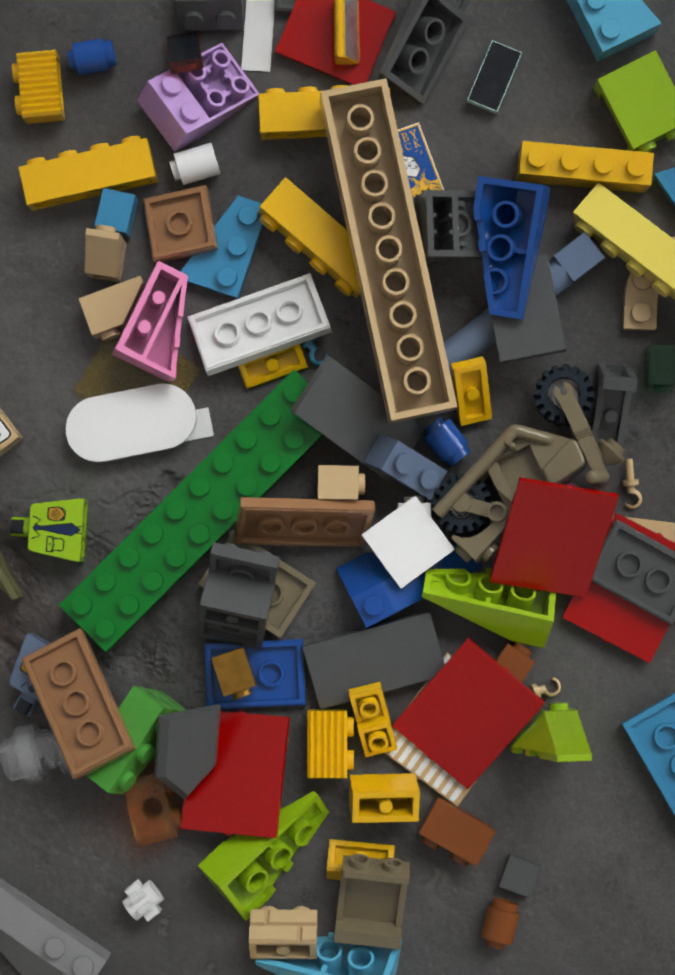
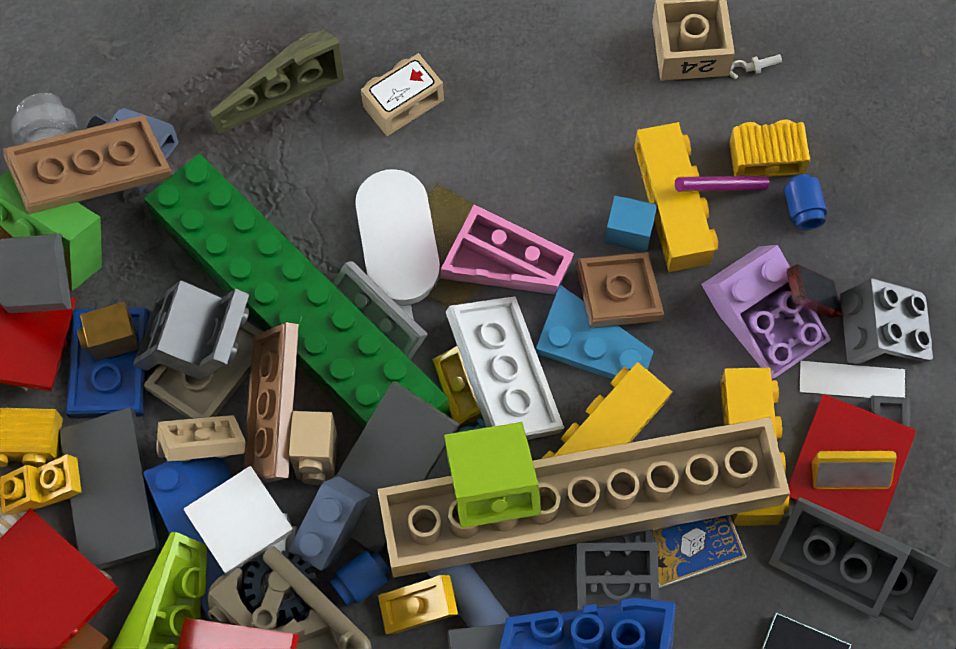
camera: 90 degrees right, 20 degrees down
lime torso [10,498,88,562] -> none
tan slope [78,276,145,342] -> none
tan slope [84,225,127,283] -> none
white brick [169,143,221,185] -> none
none -> tan bracket [156,415,246,462]
none -> light grey tile [332,261,428,360]
none -> lime panel [444,422,542,528]
none -> magenta bar [675,176,769,192]

